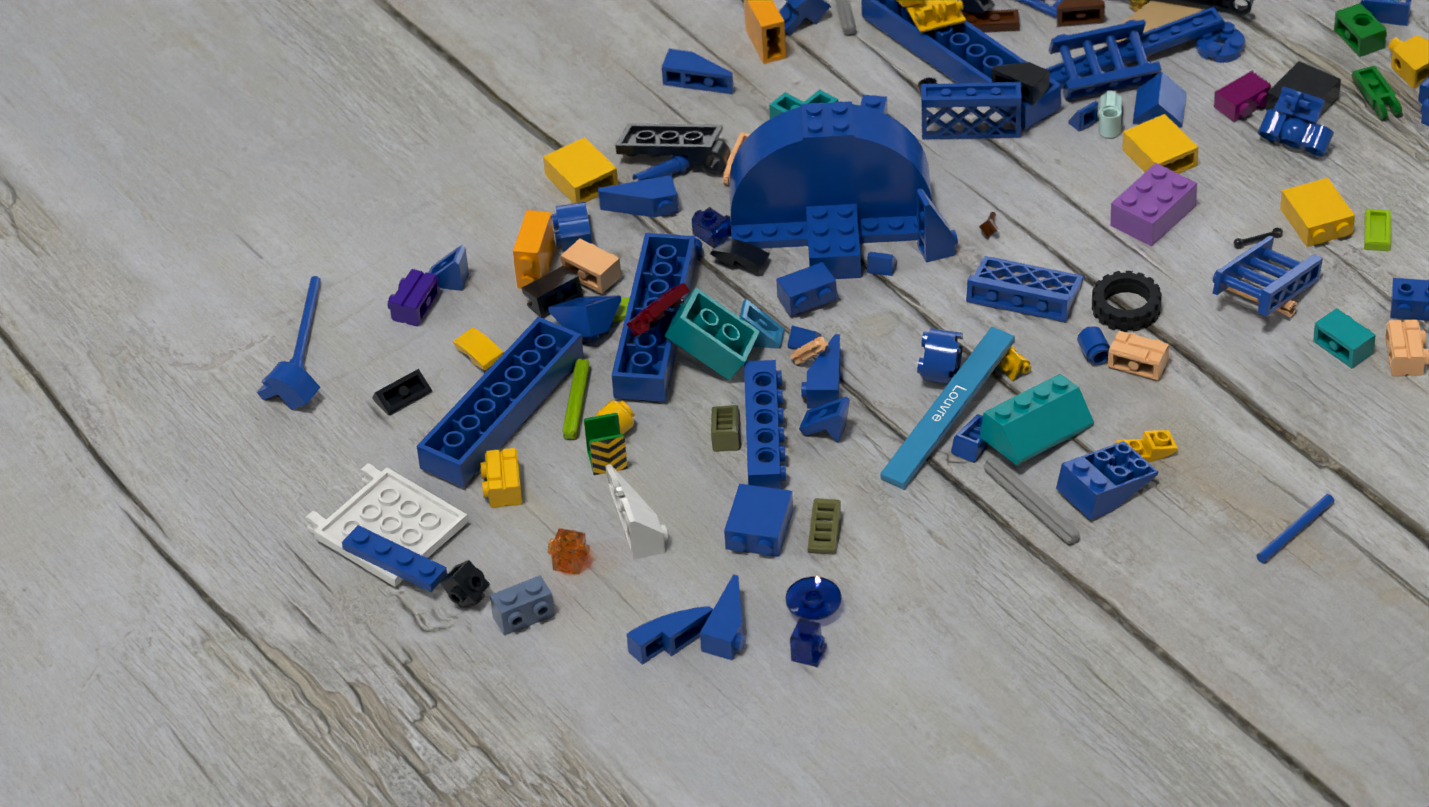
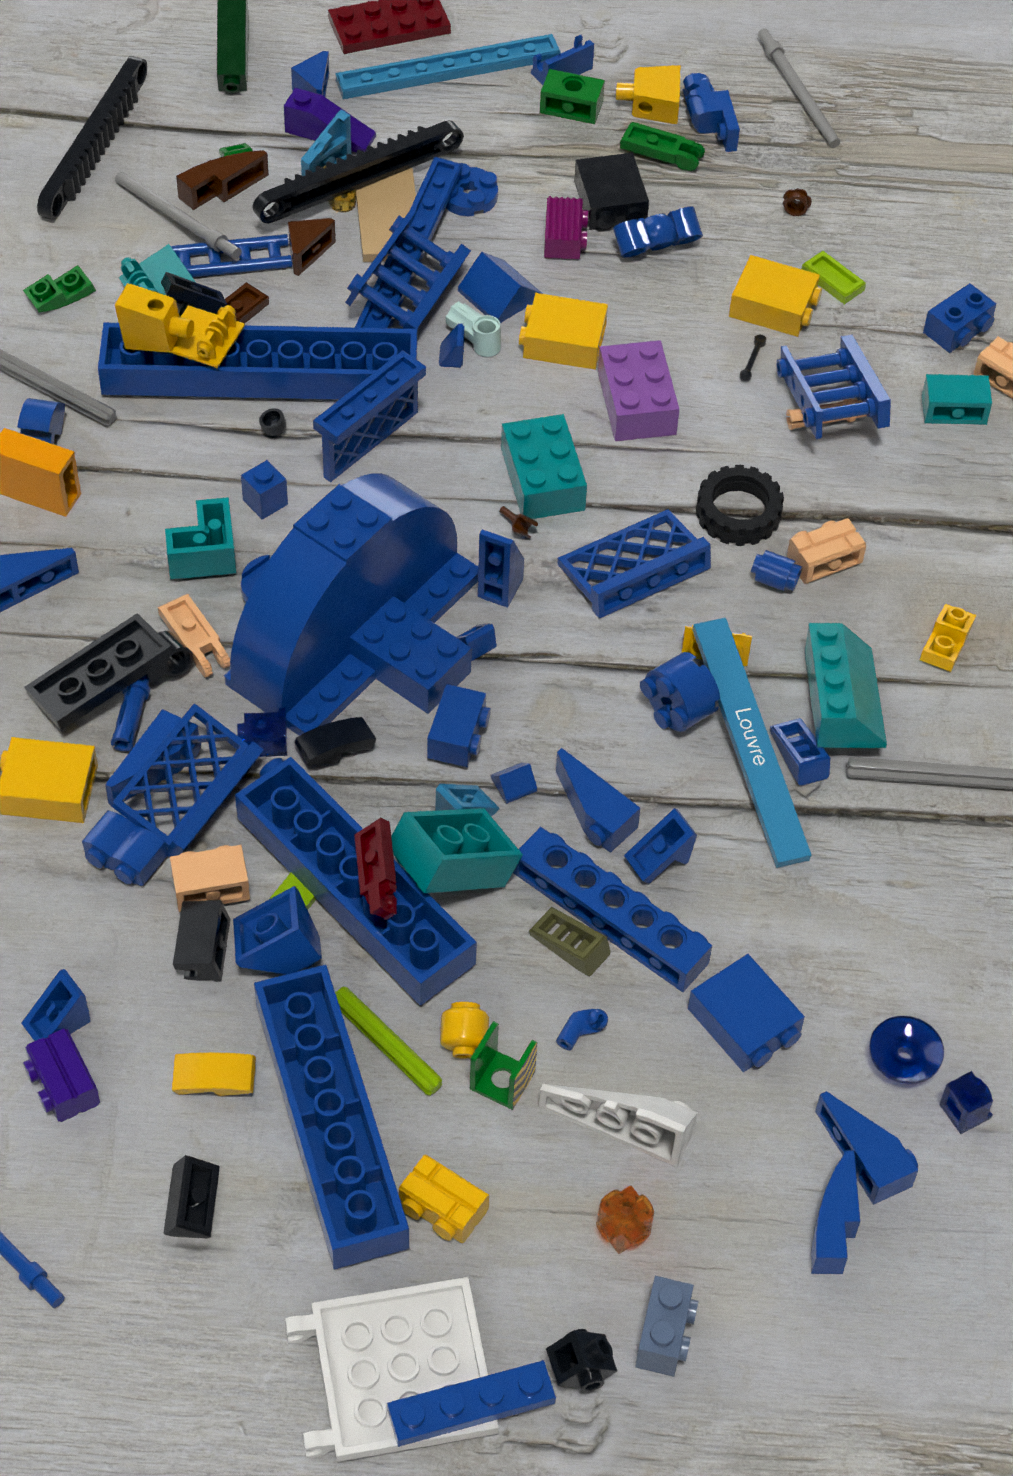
camera: 55 degrees left, 10 degrees up
blue brick [257,361,320,410] -> none
light orange brick [513,210,555,289] -> none
light nougat axle [791,337,829,365] -> none
olive slope [808,498,841,554] -> none
black slope [992,62,1050,106] -> none
blue slope [1056,441,1158,520] -> none
blue hips [1274,86,1326,124] -> none
none -> blue fence [110,703,264,857]
none -> teal brick [501,414,587,519]
none -> blue arm [556,1009,608,1050]
none -> reddish brown plate [783,188,812,216]

